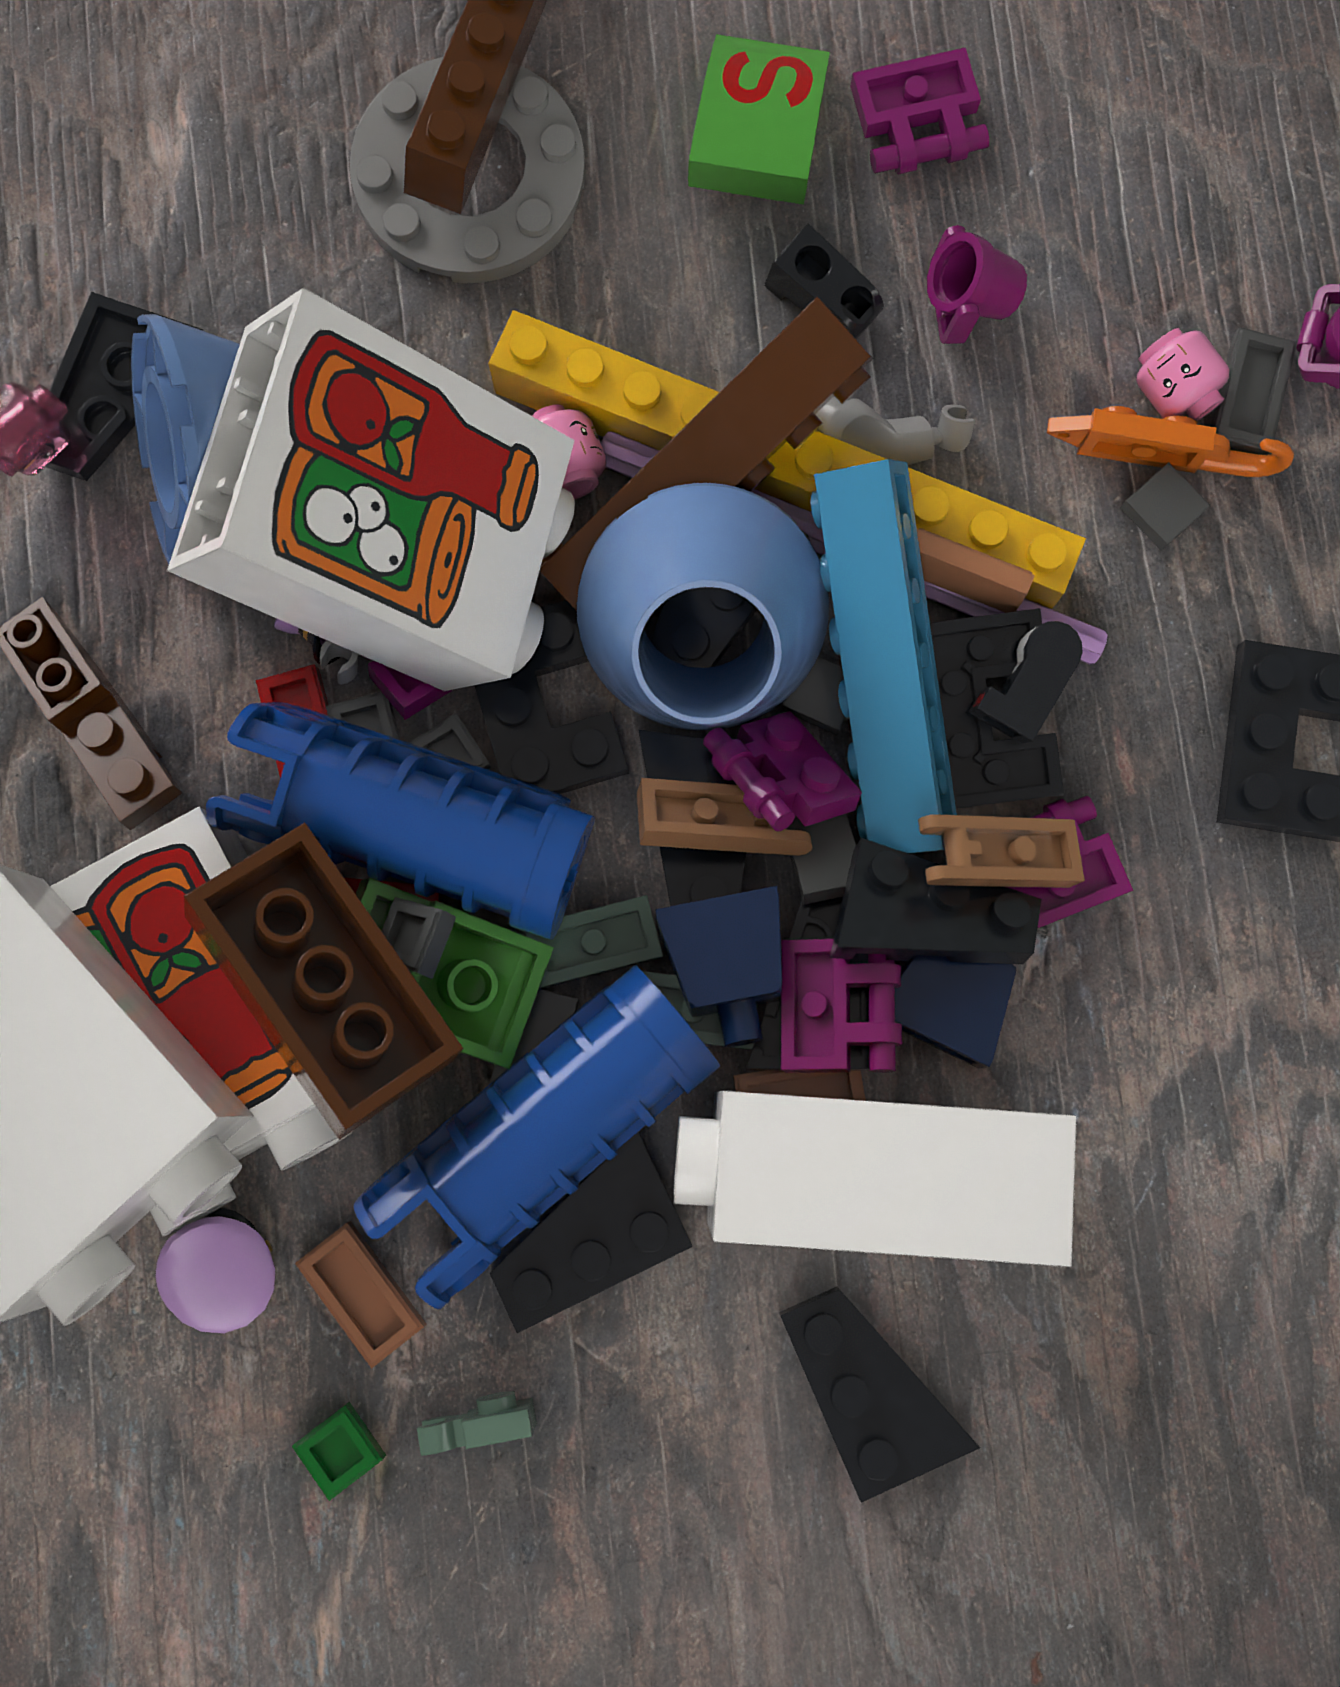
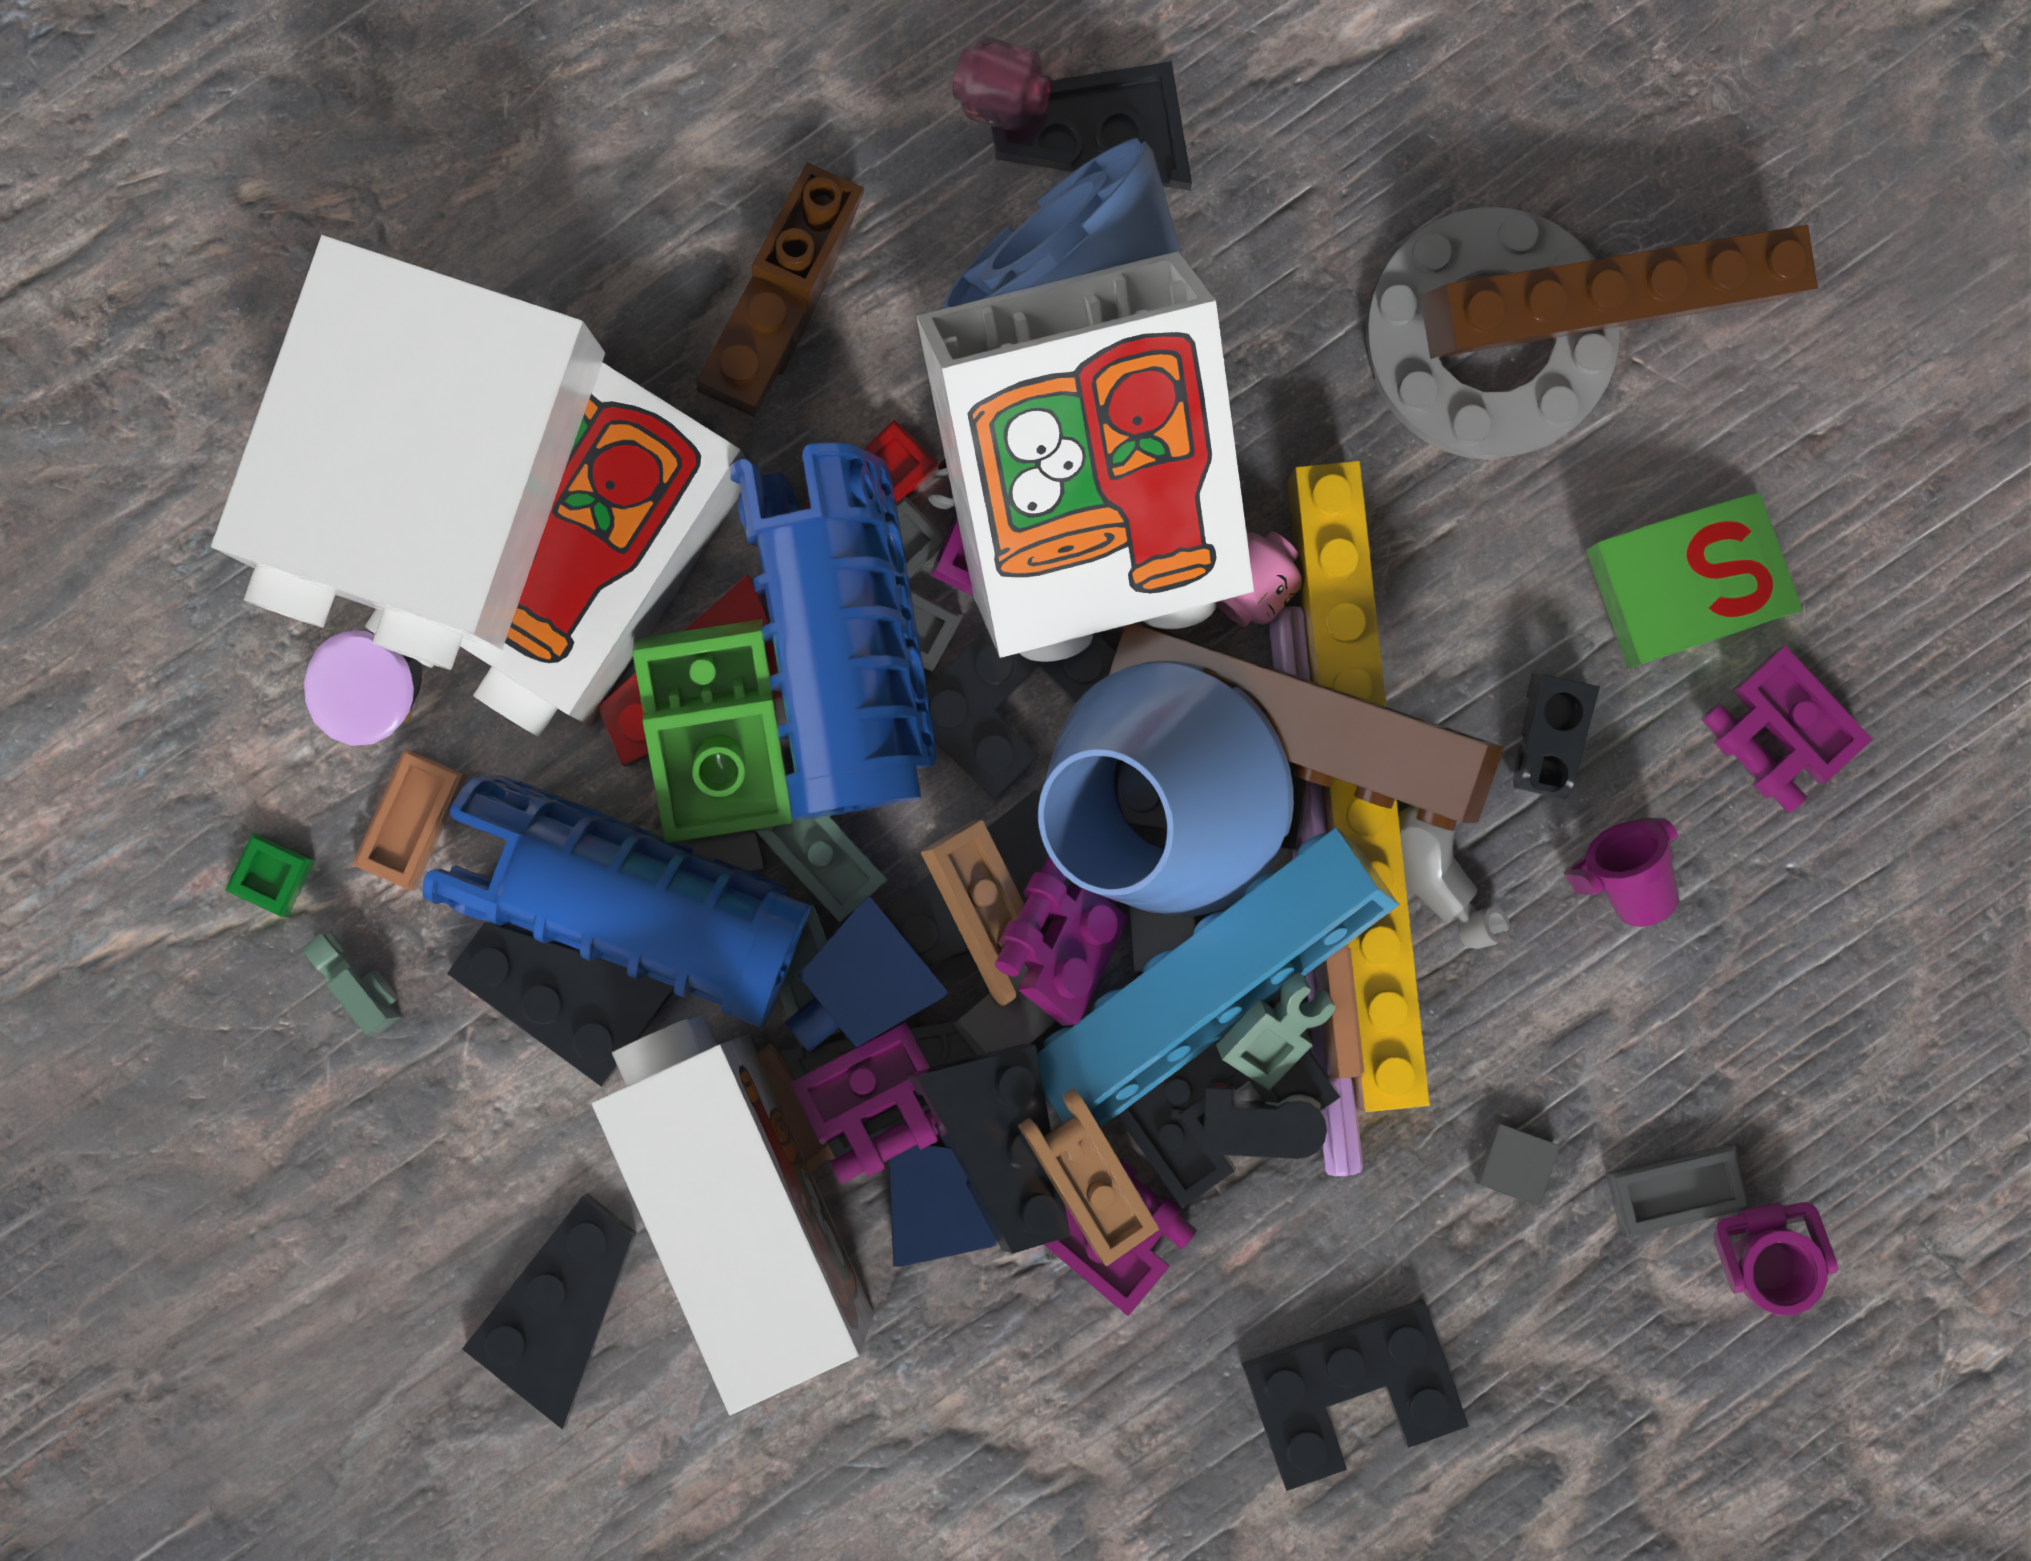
camera: 60 degrees right, 5 degrees up
reddish brown brick [184,823,463,1140] -> none
dark grey tile [382,897,456,979] -> none
orange plate [1047,406,1294,477] -> none
bright pink head [1136,328,1230,422] -> none
none -> sand green plate [1216,972,1336,1090]

